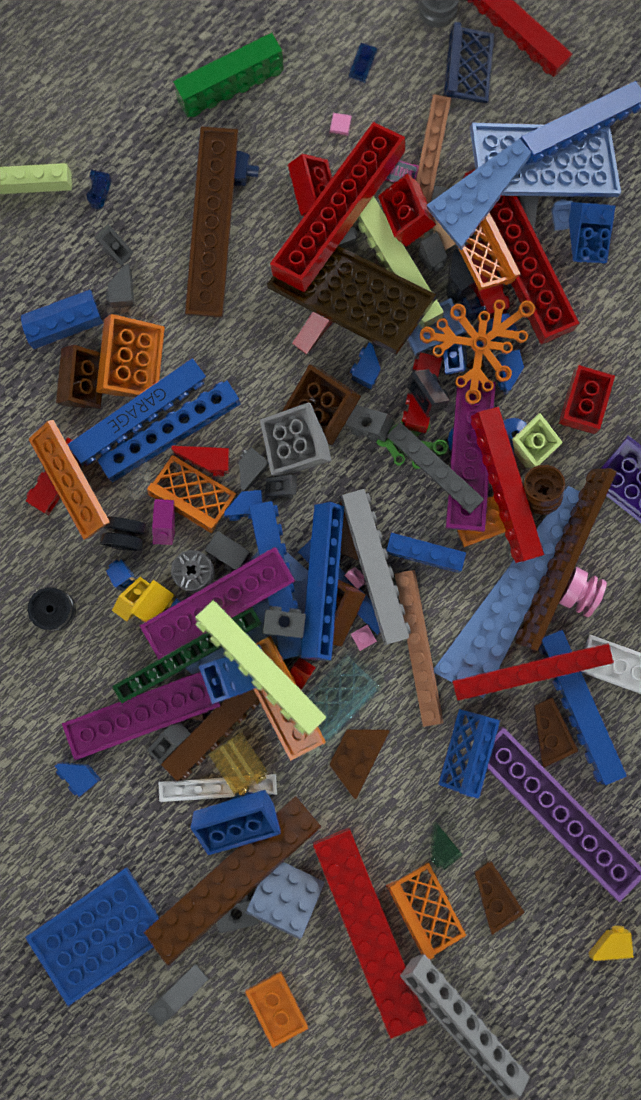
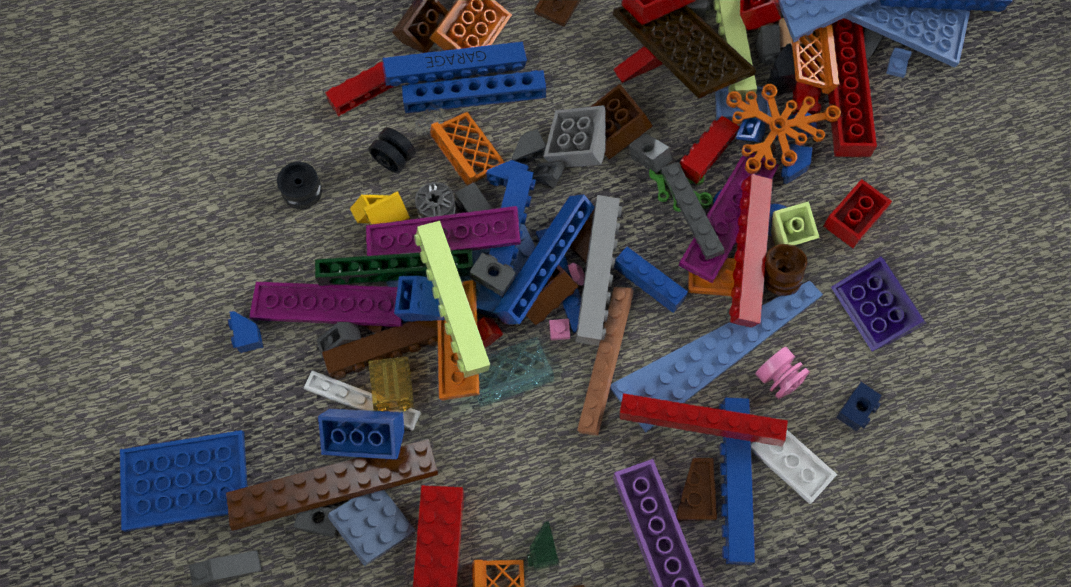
camera: 25 degrees right, 15 degrees down
orange plate [28,420,110,540] -> none
blue slope [106,560,137,591] -> none
magenta slope [152,499,175,545] -> none
red slope [171,446,230,477] -> none
reddish brown wing [329,729,390,799] -> none
blue slope [350,343,381,389] -> none
black slope [407,369,449,418] -> none
blue fence [438,709,500,799] -> none
panel [460,297,487,321] -> none
reddish brown plate [515,468,617,651] -> none
blue slope [569,202,616,263] -> none

